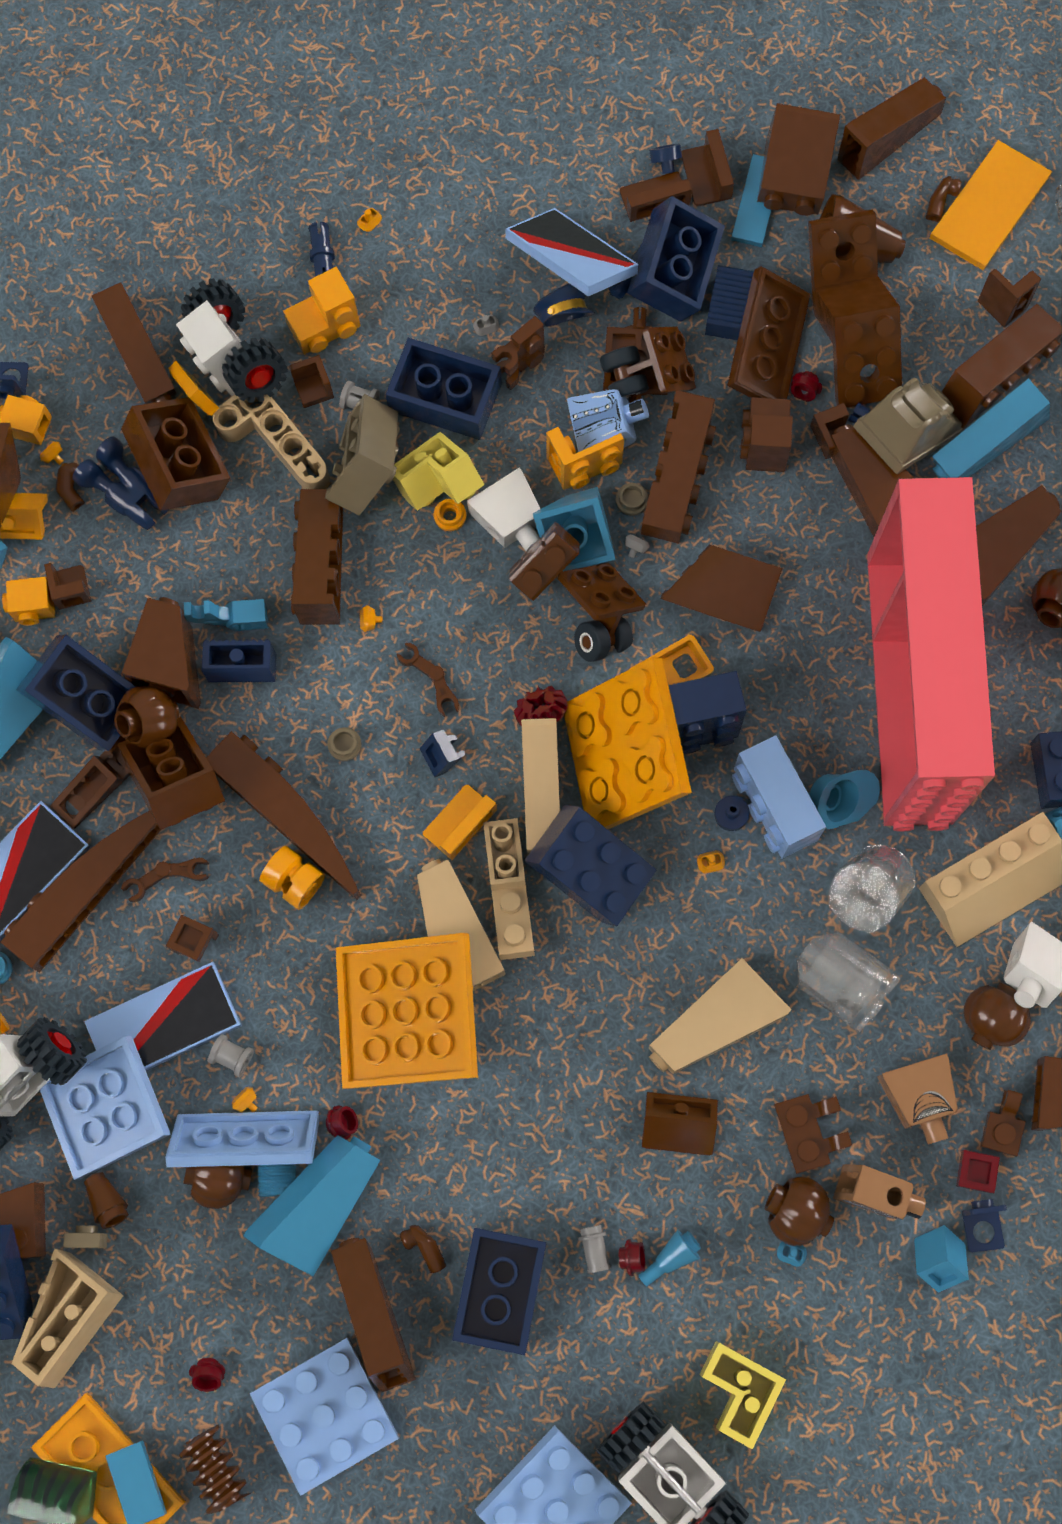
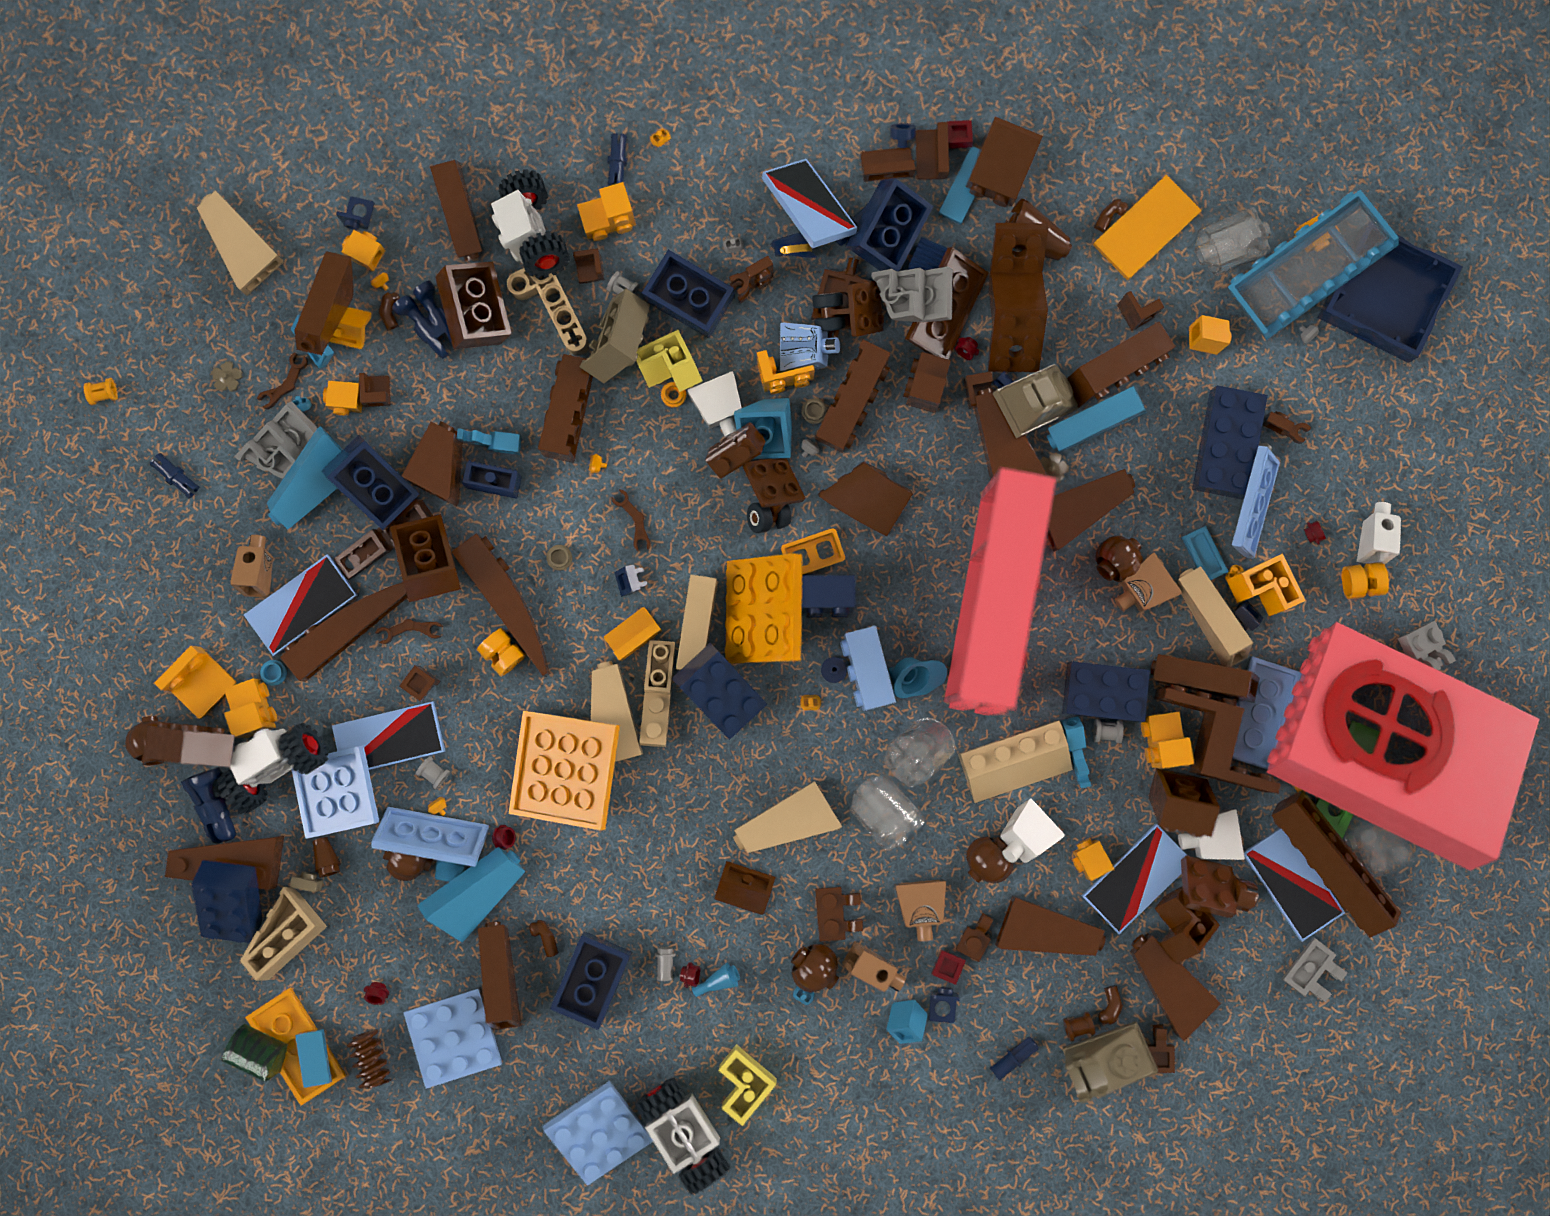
camera: 10 degrees right, 10 degrees up
reddish brown plant [114,685,179,749] -> none
light orange tile [168,361,219,416] -> none
dark red gear [514,685,568,726] -> none
reddish brown slope [837,77,946,180] -> none
none -> light grey slope [871,267,953,322]
none -> dark red plate [946,120,973,149]

